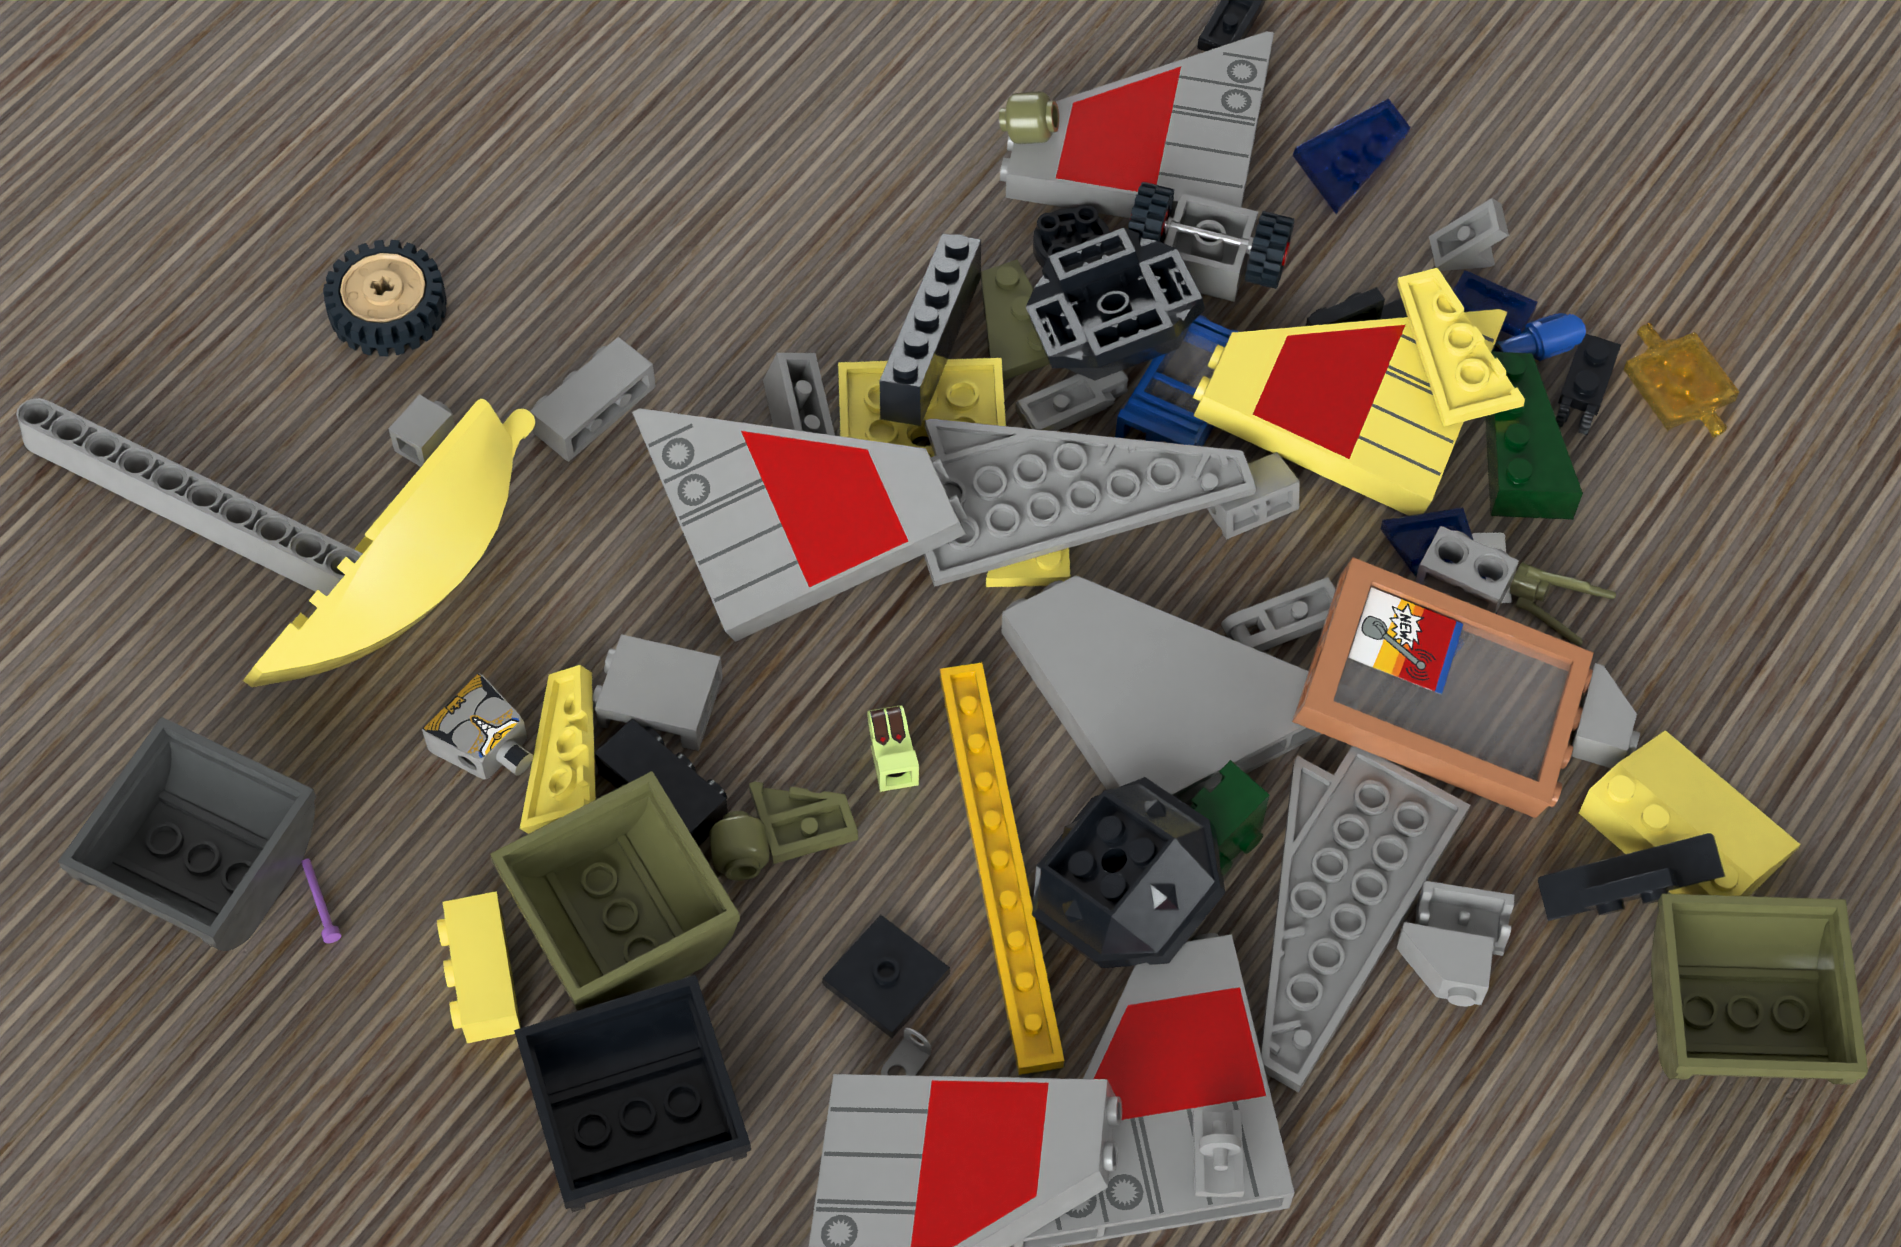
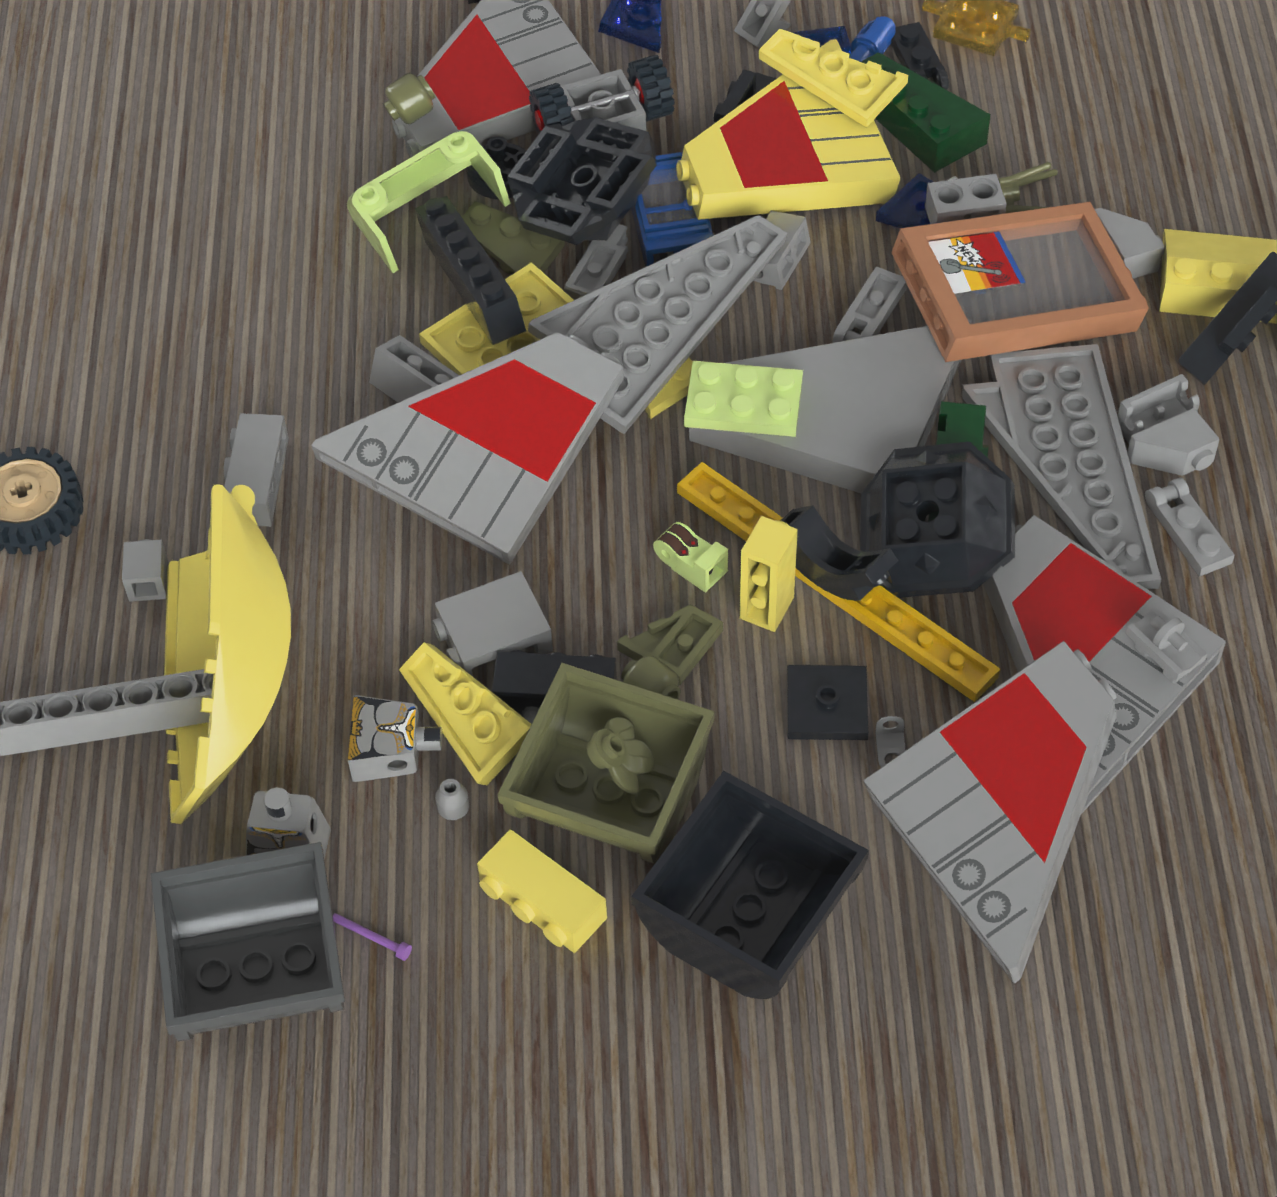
camera: 35 degrees left, 5 degrees down
none -> light grey torso [245,787,331,858]
none -> yellowish green windscreen [347,131,511,273]
none -> light grey hose [435,779,469,820]
none -> olive plate [587,717,655,794]
none -> yellowish green plate [684,361,803,437]
none -> light yellow brick [740,516,798,632]
none -> black arch [780,505,899,601]
none -> light grey plate [1145,477,1235,577]

